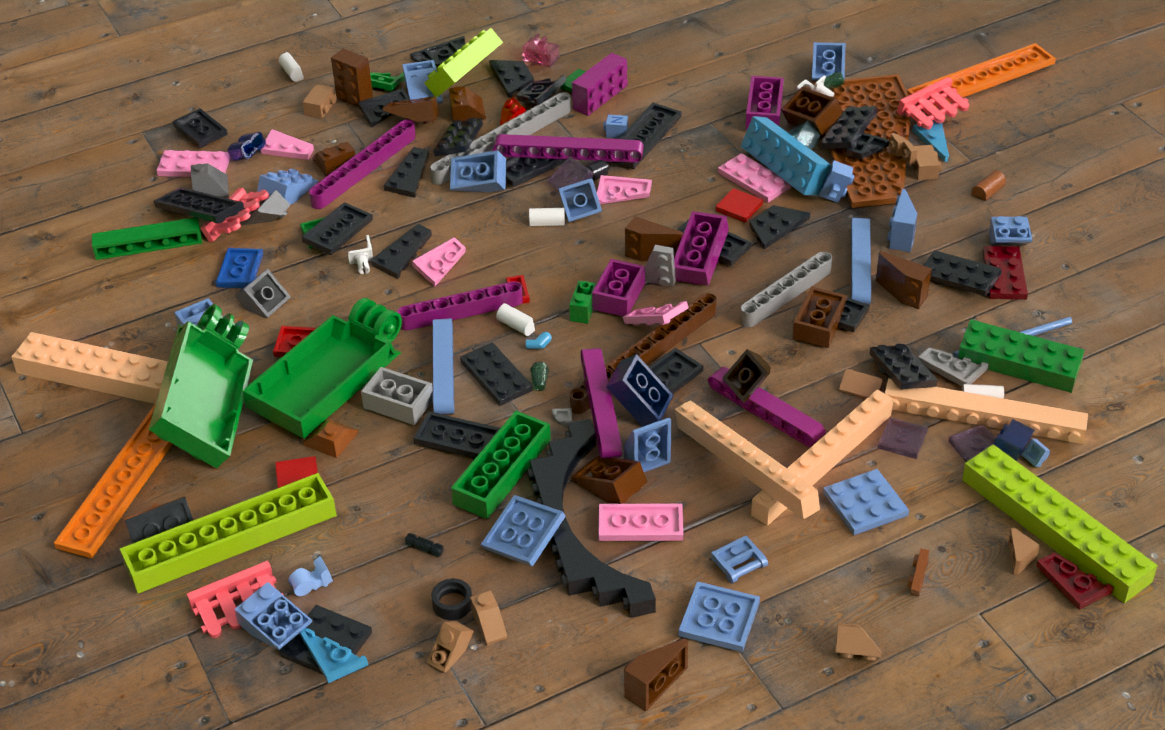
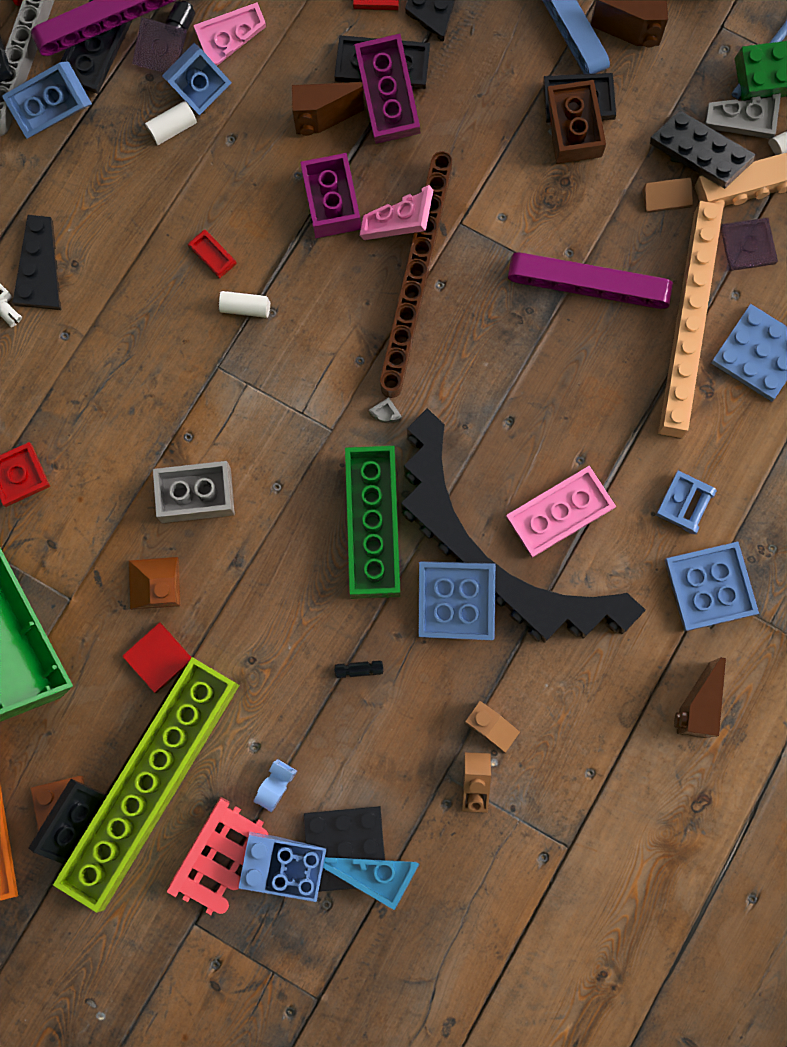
camera: 30 degrees left, 35 degrees up
green plate [242,298,402,439] -> none
magenta beam [397,281,523,331] -> none
bright pink wing [412,237,466,287] -> none
black plate [413,411,500,458] -> none
black tyre [431,578,472,620] -> none
medium blue beam [433,318,454,415] -> none
black plate [460,342,533,406] -> none
dark azure arm [526,332,552,349] -> none
clear green cone [530,362,549,391] -> none
green slope [569,281,596,324] -> none
reddish brown slope [571,456,647,504] -> none
magenta beam [580,348,622,458] -> none
dark blue brick [606,354,674,427] -> none
medium blue slope [624,418,671,472] -> none
light grey wing [645,245,676,287] -> none
black plate [649,348,704,394] -> none
light nougat brick [675,400,820,520] -> none
dark brown slope [722,349,771,403] -> none
light grey beam [740,252,832,327] -> none

